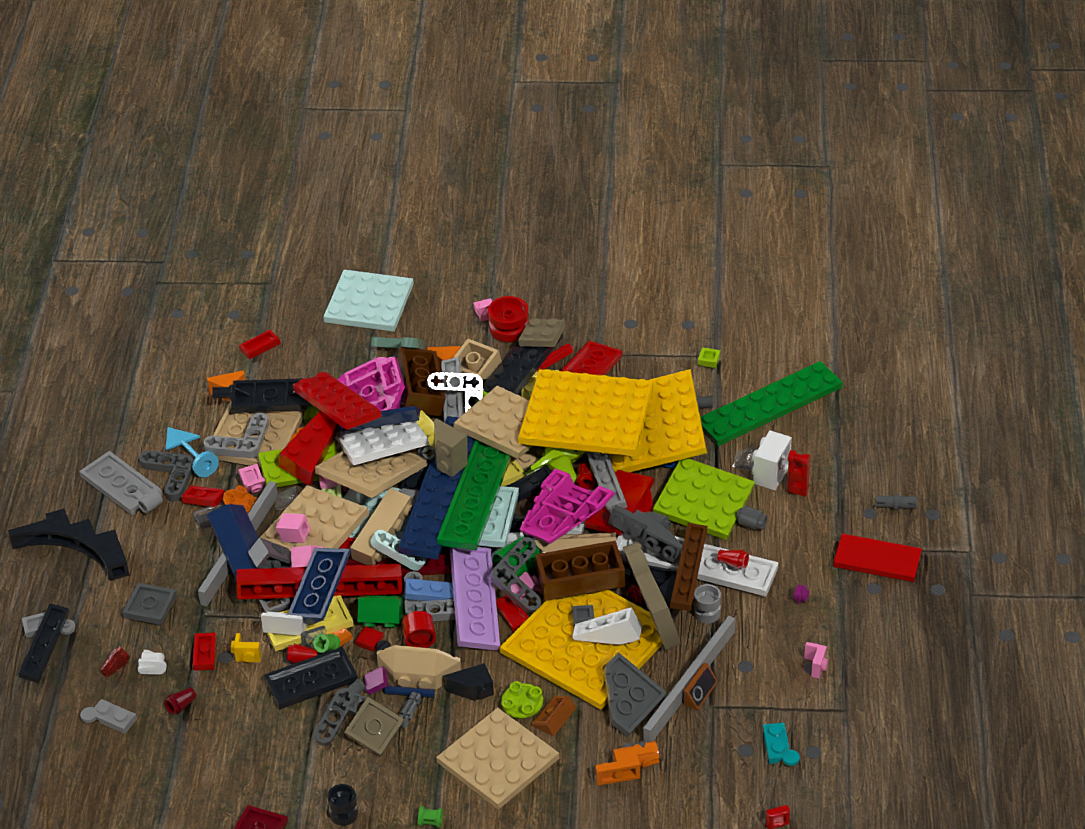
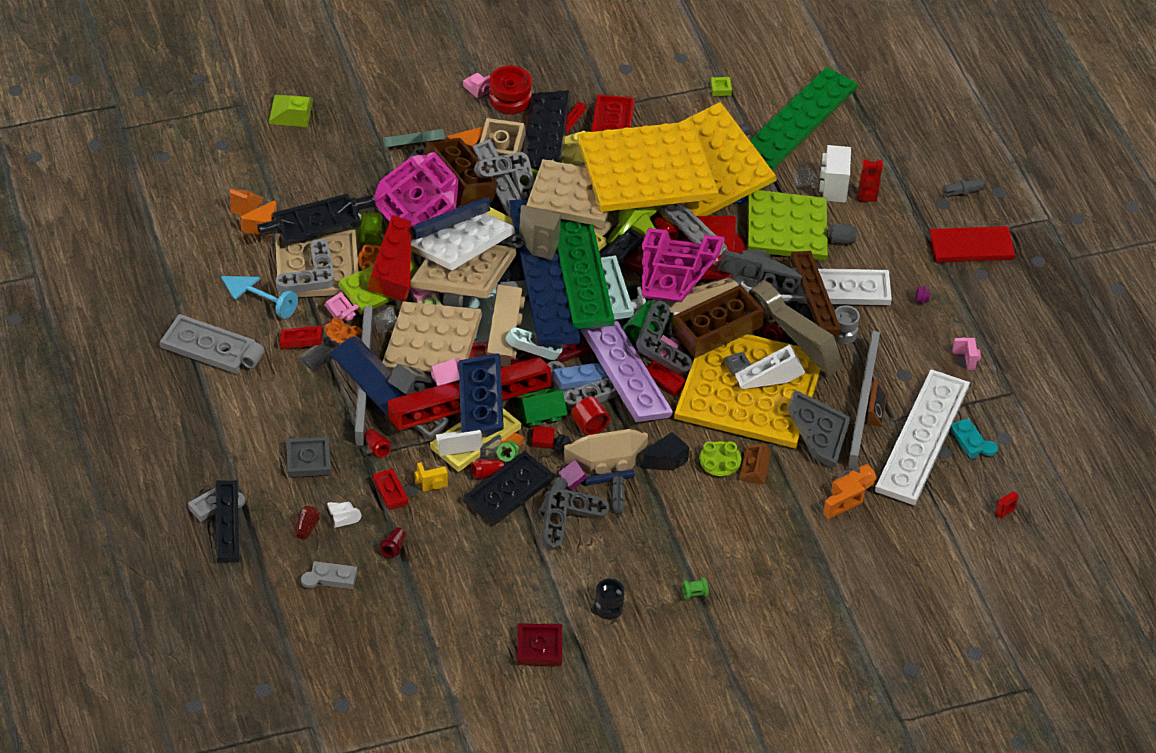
camera: 25 degrees left, 5 degrees up
black arch [8,508,130,581] -> none
dark grey beam [139,451,194,502] -> none
red tile [239,330,281,360] -> none
bright pink brick [276,513,310,543] -> none
red plate [293,372,382,430] -> none
light aqua plate [323,270,414,332] -> none
dark tan plate [344,697,404,757] -> none
tan plate [436,707,560,810] -> none
dark tan plate [518,318,566,347] -> none
red cone [717,549,749,570] -> none
none -> orange slope [229,189,264,216]
none -> lime slope [269,95,313,127]
none -> red cone [364,429,391,458]
none -> white plate [875,369,970,505]

